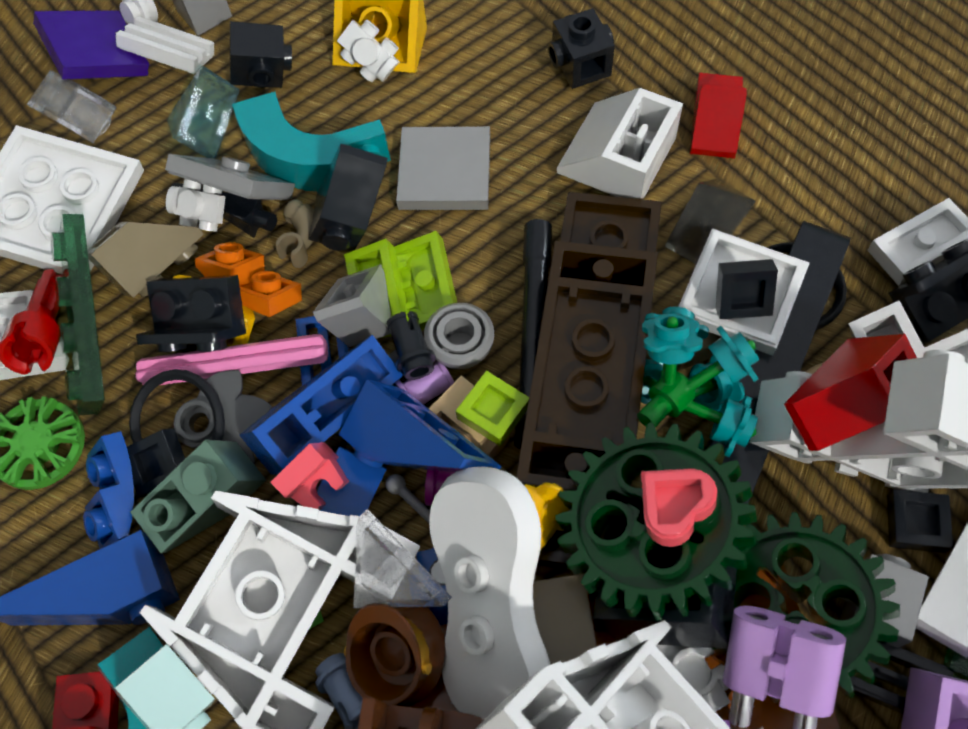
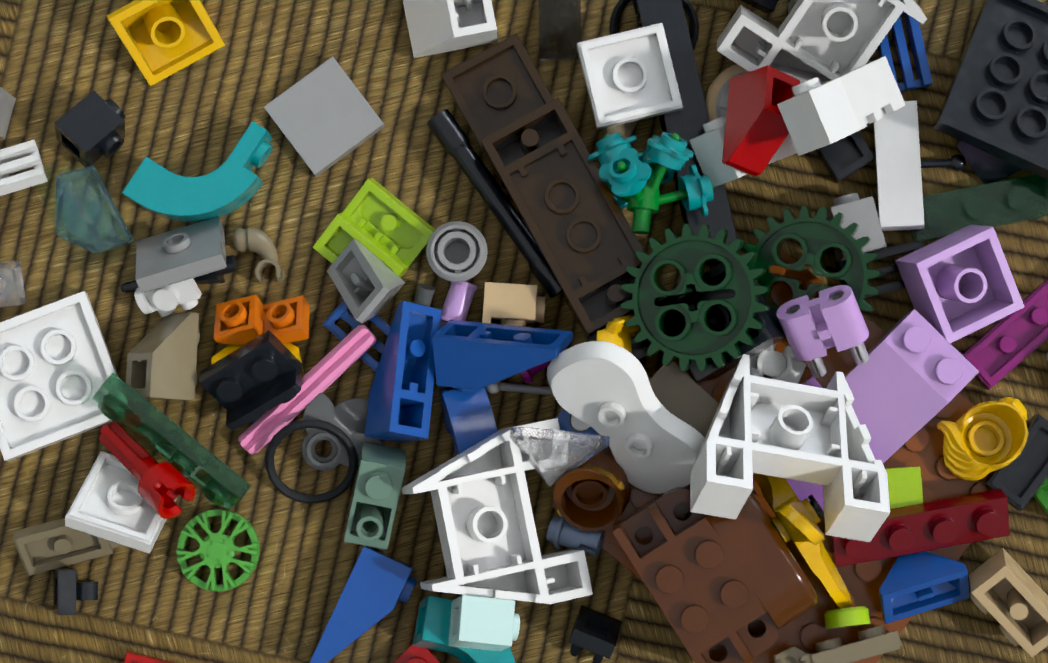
camera: 45 degrees left, 20 degrees up
blue slope [83,431,134,549] -> none
black tile [127,429,185,498] -> none
coral tile [270,442,349,511] -> none
black slope [309,144,388,252] -> none
white piece [337,19,400,82] -> none
black pin [386,311,436,380] -> none
lime tile [455,370,529,446] -> none
coral tile [641,469,717,547] -> none
black tile [715,259,778,319] -> none

